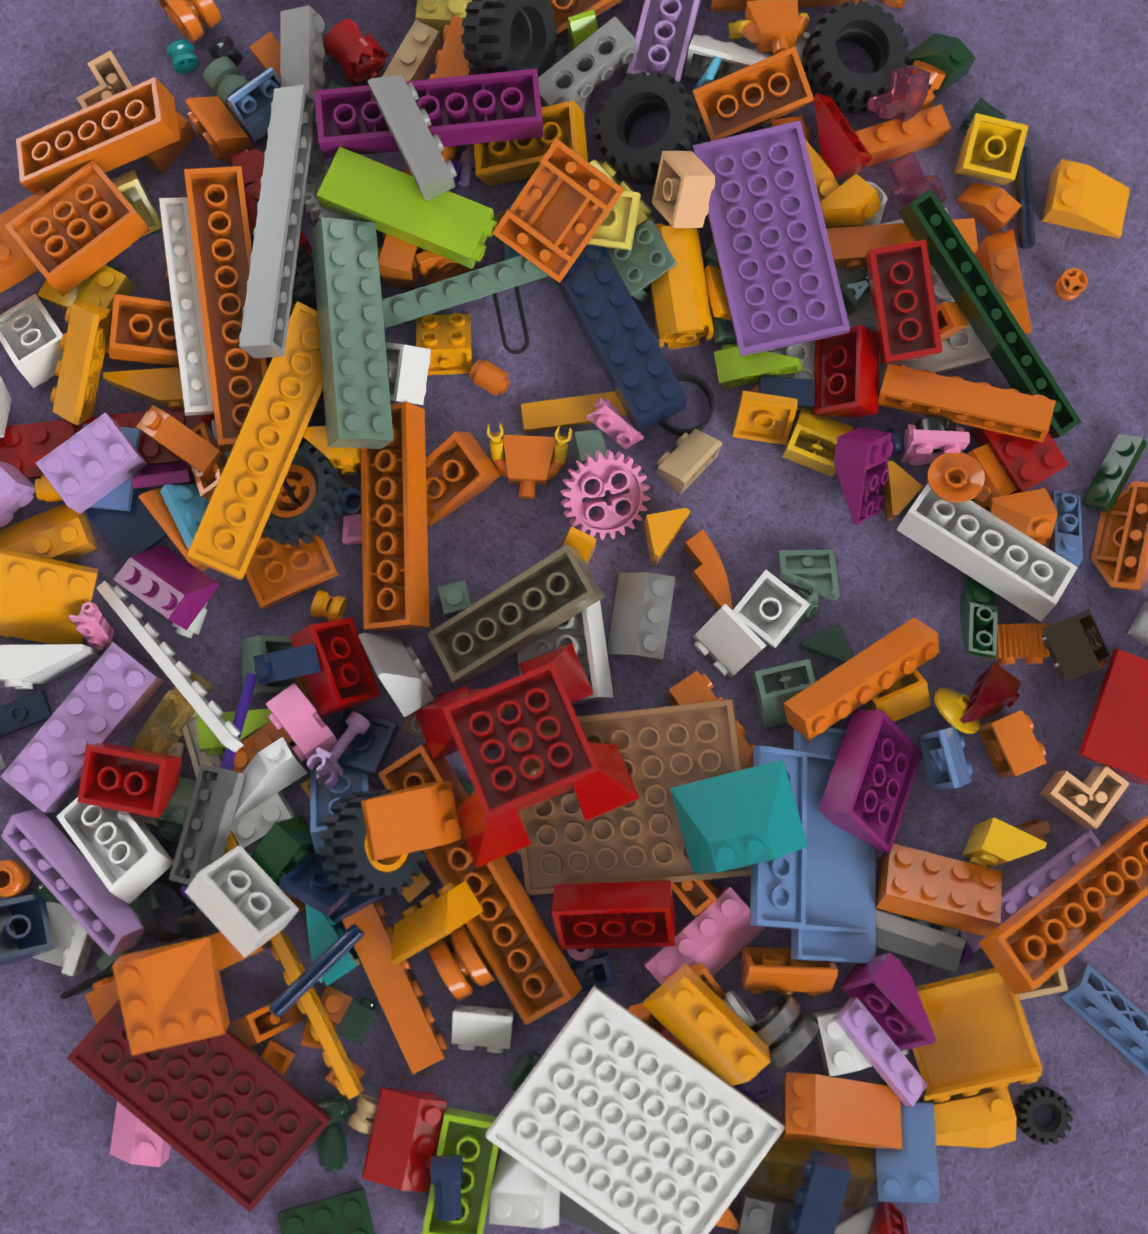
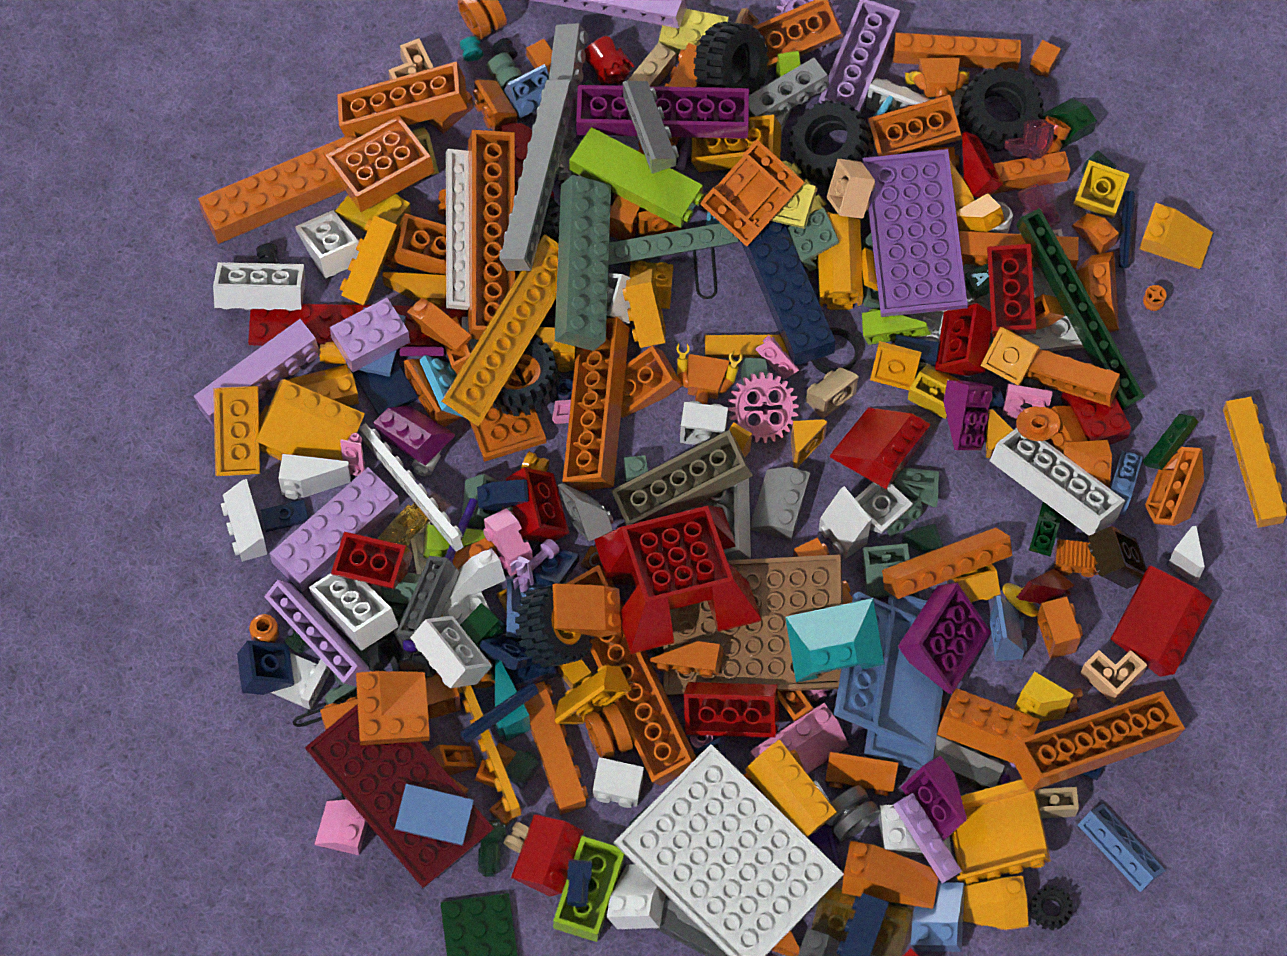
camera: 10 degrees right, 15 degrees down
orange brick [469,359,511,397] -> none
orange slope [683,529,732,610] -> none
none -> medium blue tile [395,784,473,846]
none -> light orange slope [623,269,666,348]
none -> orange slope [649,641,724,678]
none -> white brick [680,401,728,445]
none -> red slope [829,408,931,490]
none -> light orange tile [981,327,1040,386]

